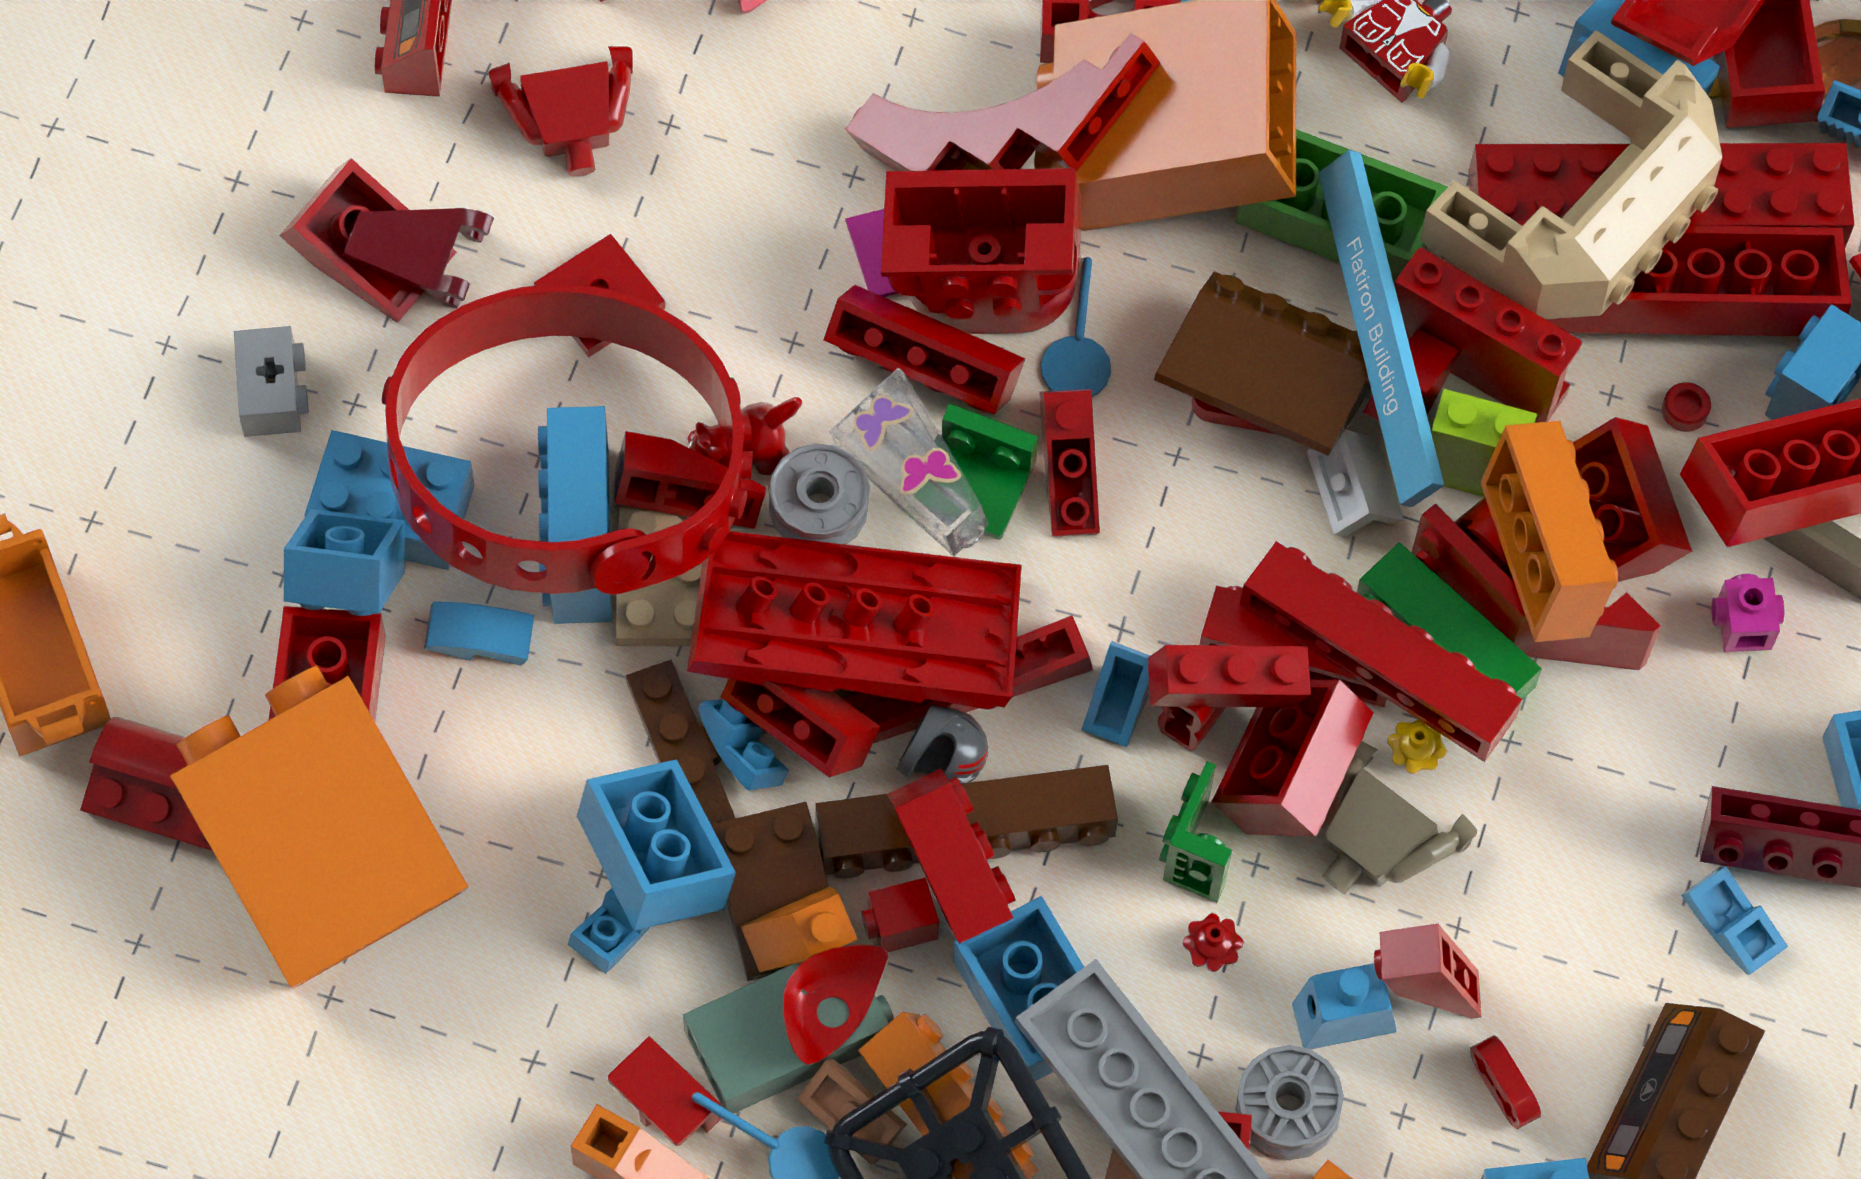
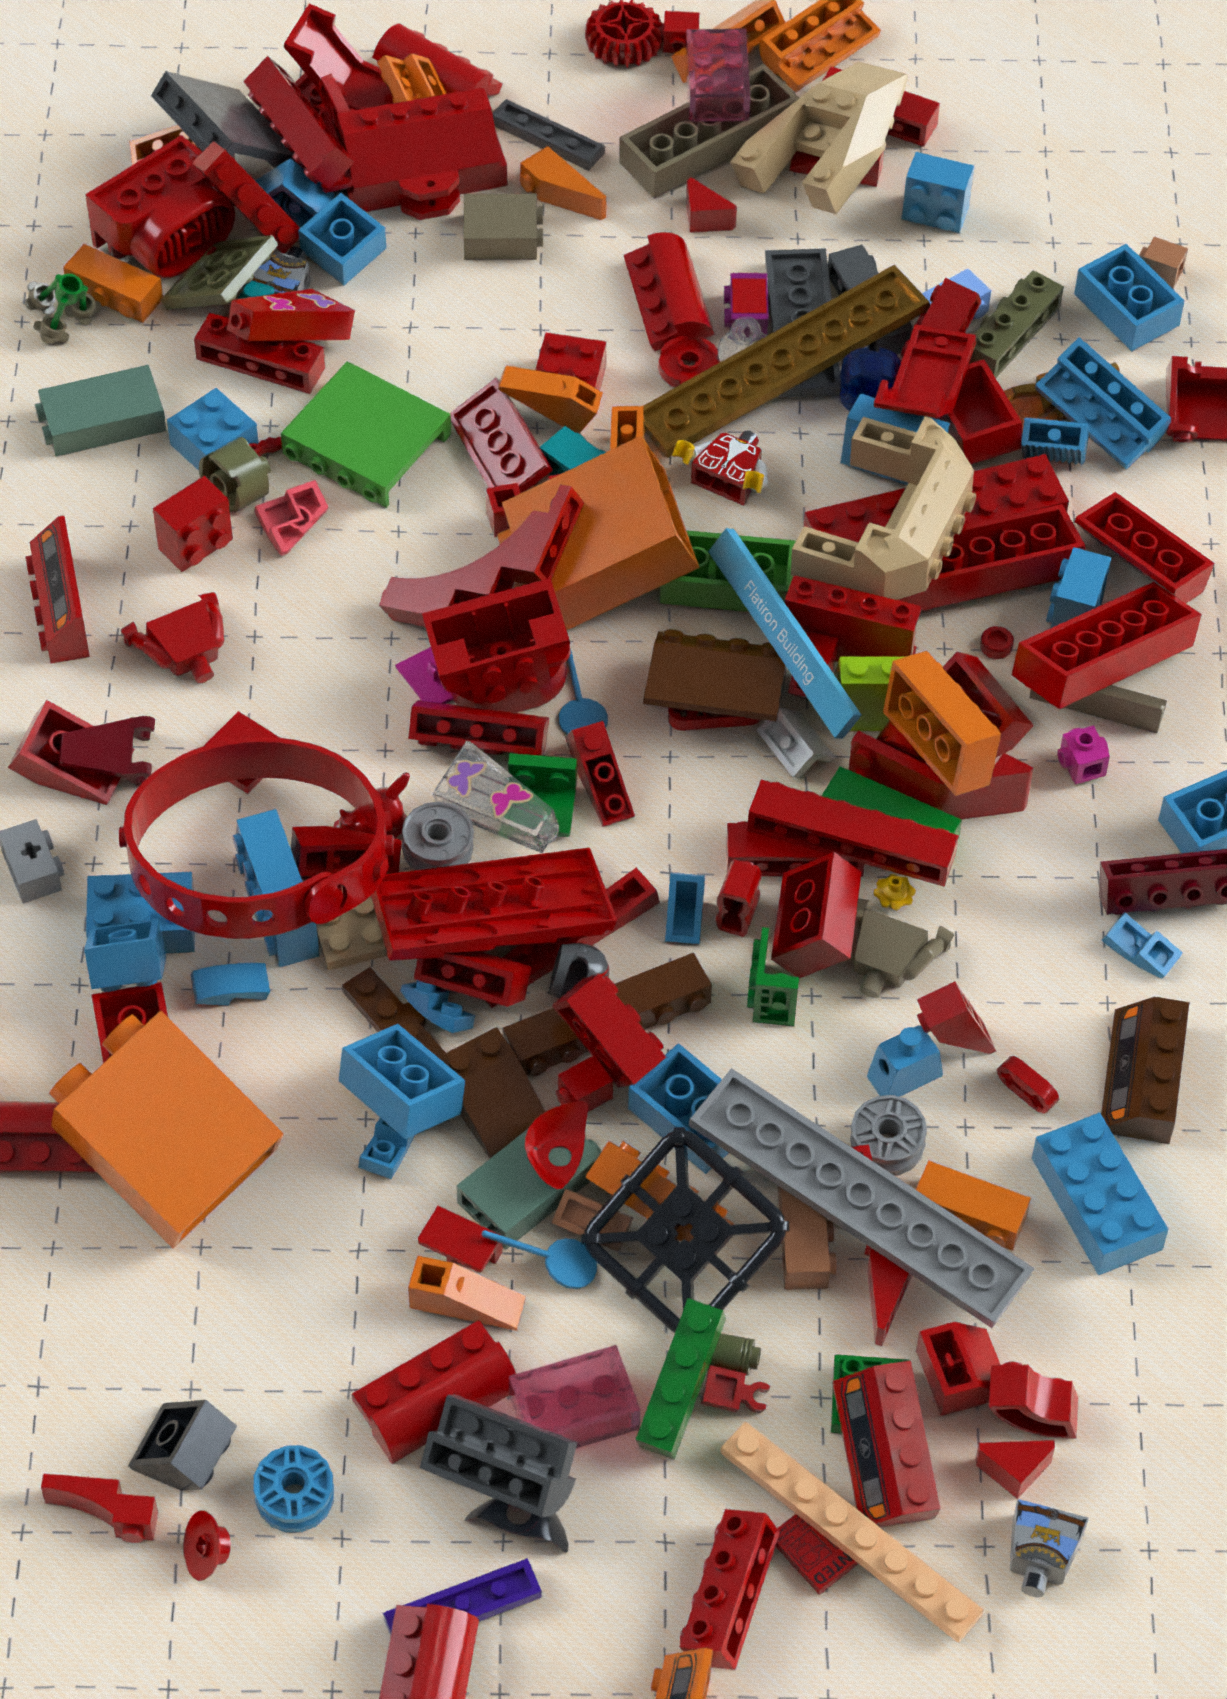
camera: 15 degrees left, 10 degrees down
orange slope [740,886,858,972] -> none
red brick [1148,645,1311,708] -> none
red plant [1182,913,1244,972] -> none

